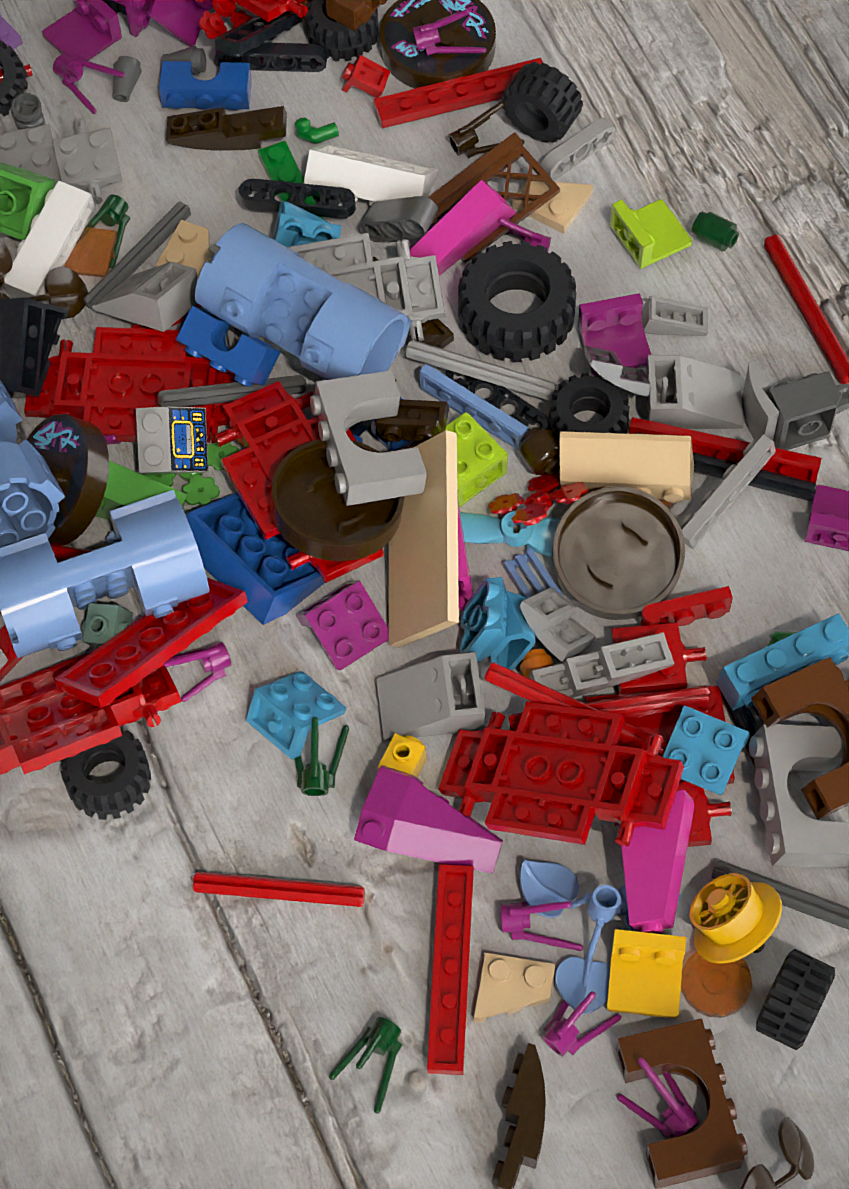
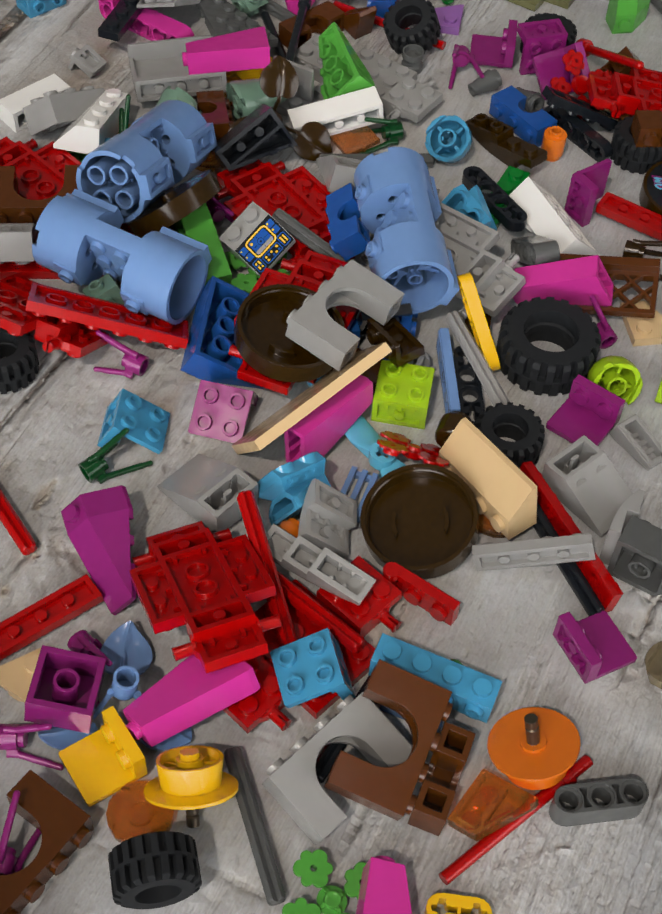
camera: 45 degrees right, 10 degrees down
green arm [294,117,339,144] -> none
red bracket [341,54,391,98] -> none
yellow brick [377,733,427,778] -> none
slope [584,345,651,397] -> none
none -> magenta brick [24,645,106,734]
none -> dark azure cylinder [425,115,472,163]
none -> yellow beam [457,272,501,372]
none -> orange brick [541,126,567,162]
none -> magenta bracket [564,158,612,227]
none -> lime cylinder [587,355,643,405]

